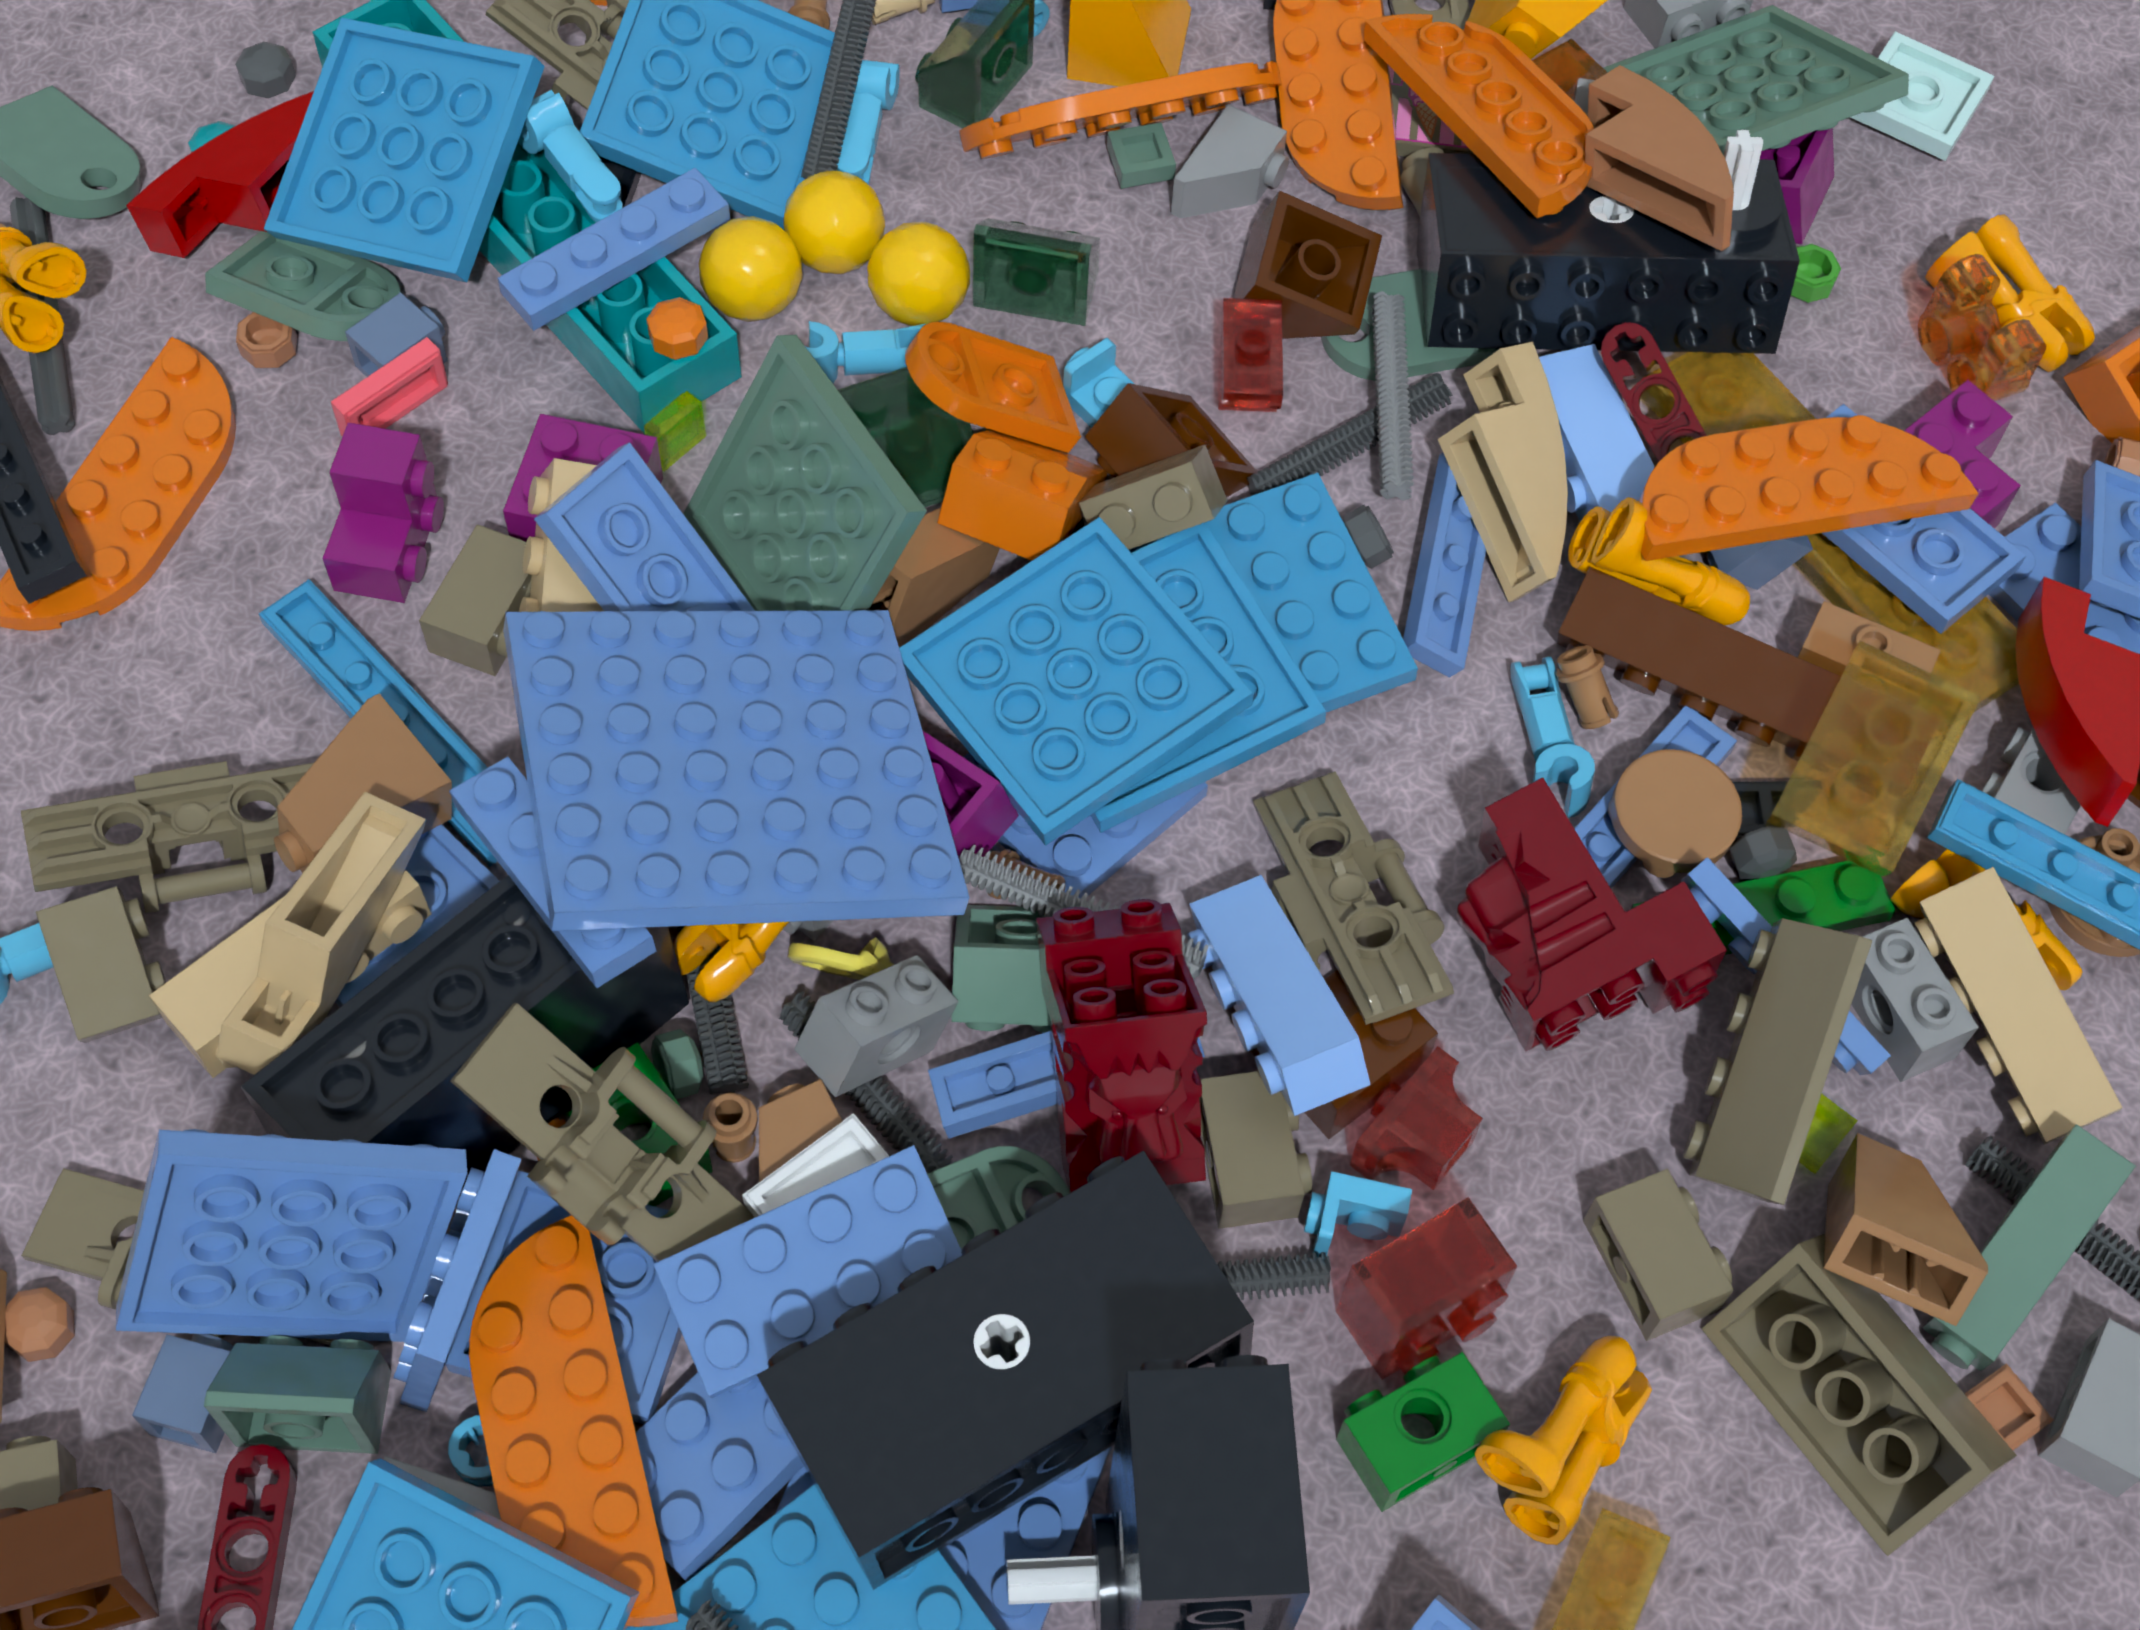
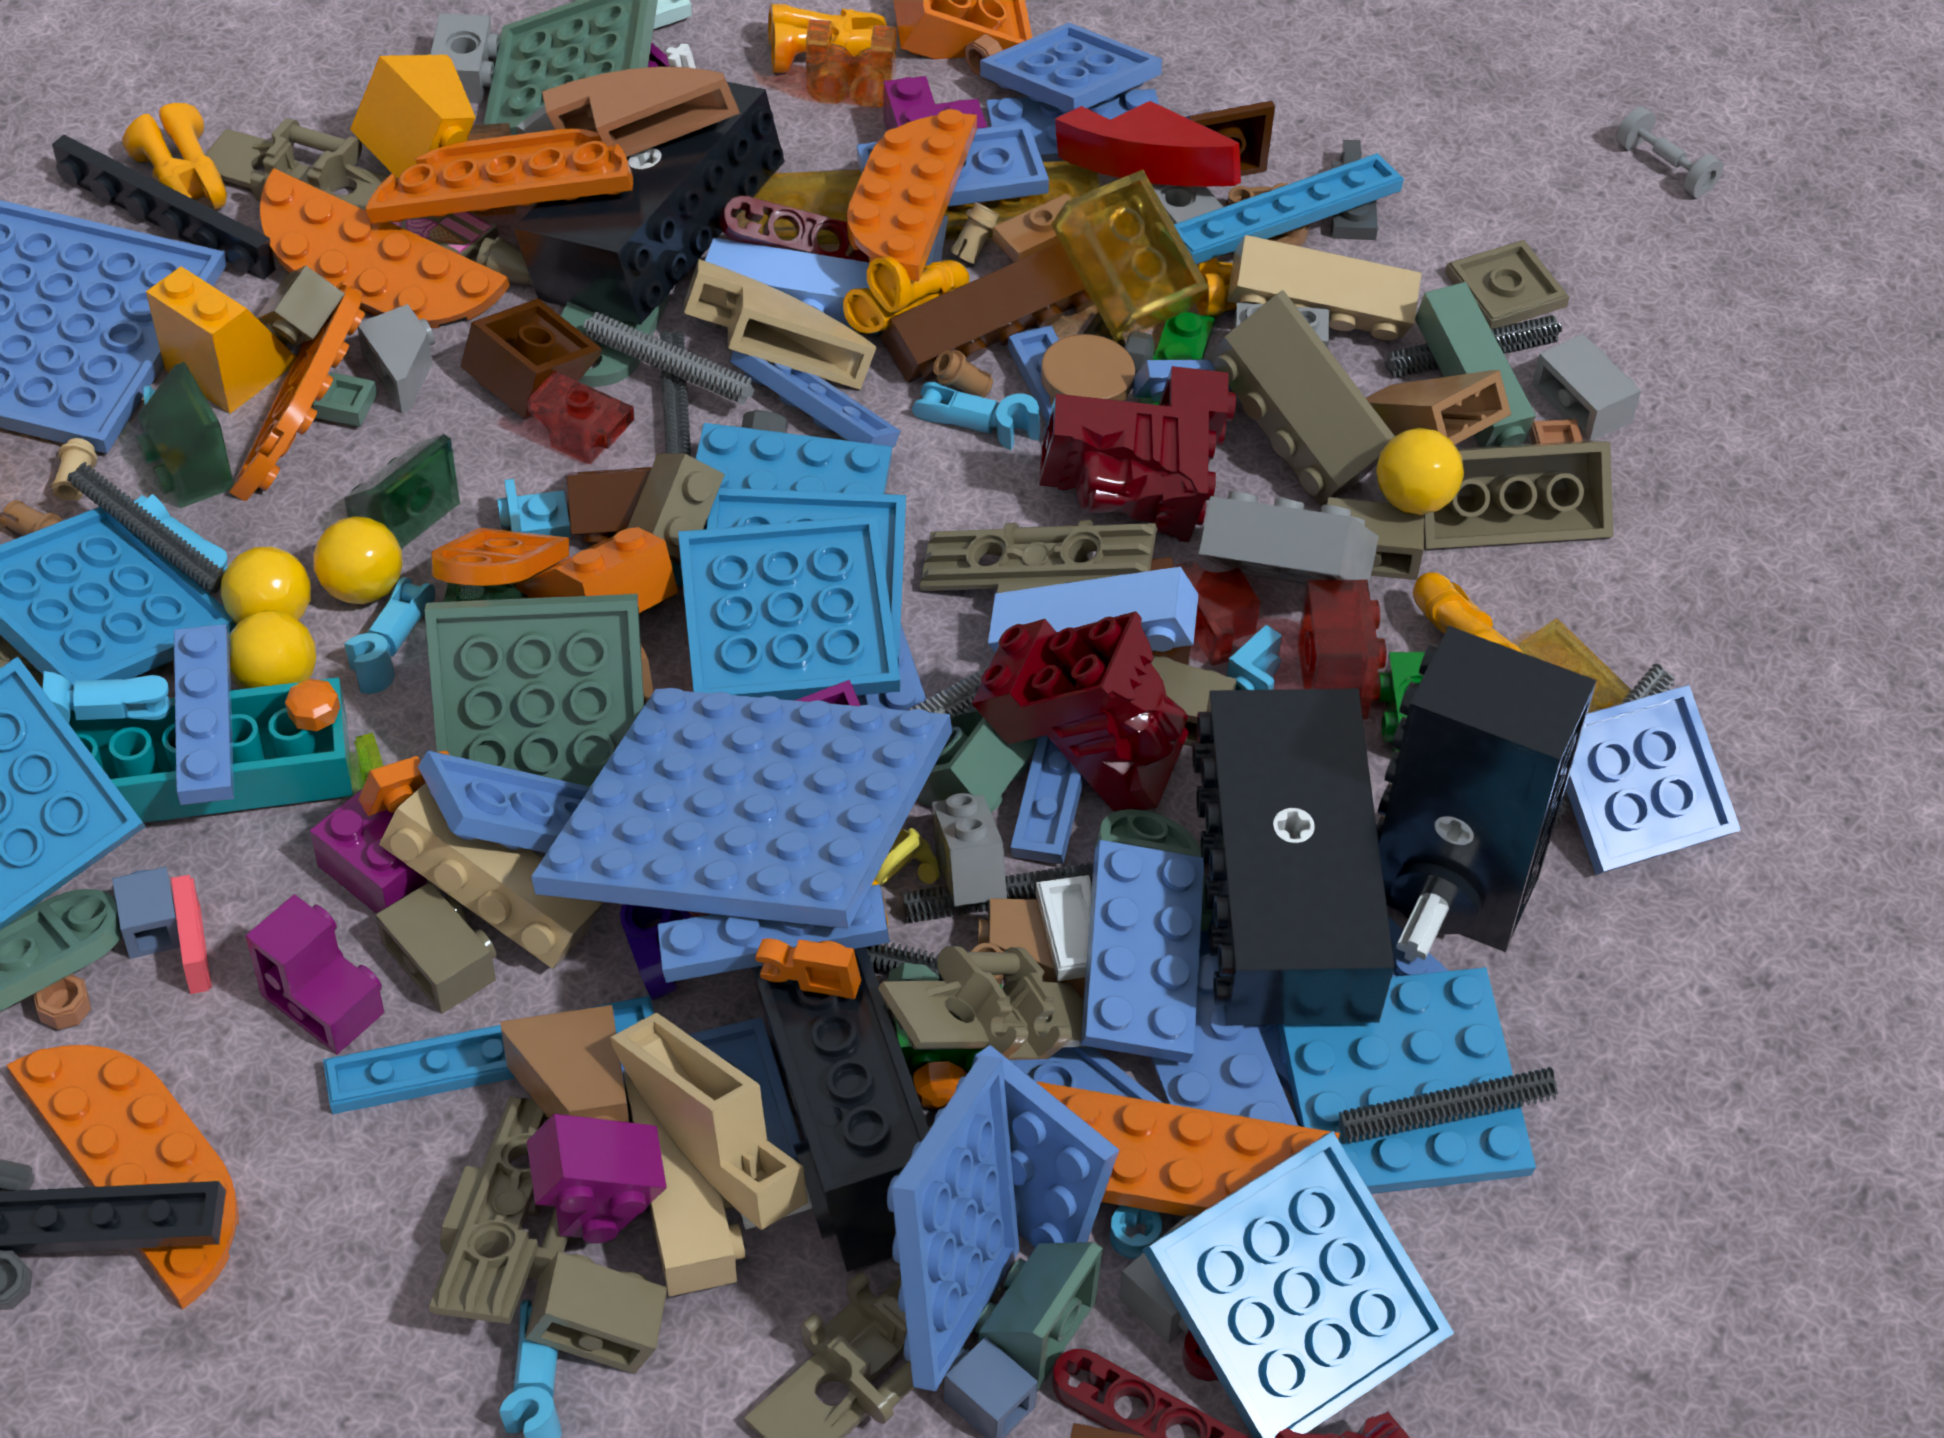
camera: 60 degrees left, 10 degrees down
none -> dark tan brick [257,265,345,346]
none -> orange plate [358,751,450,816]
none -> magenta brick [527,1114,667,1243]
none -> orange plate [755,938,861,999]
none -> tan pin [950,203,999,264]
none -> light grey brick [1199,491,1379,593]
none -> yellow piece [1376,428,1464,515]

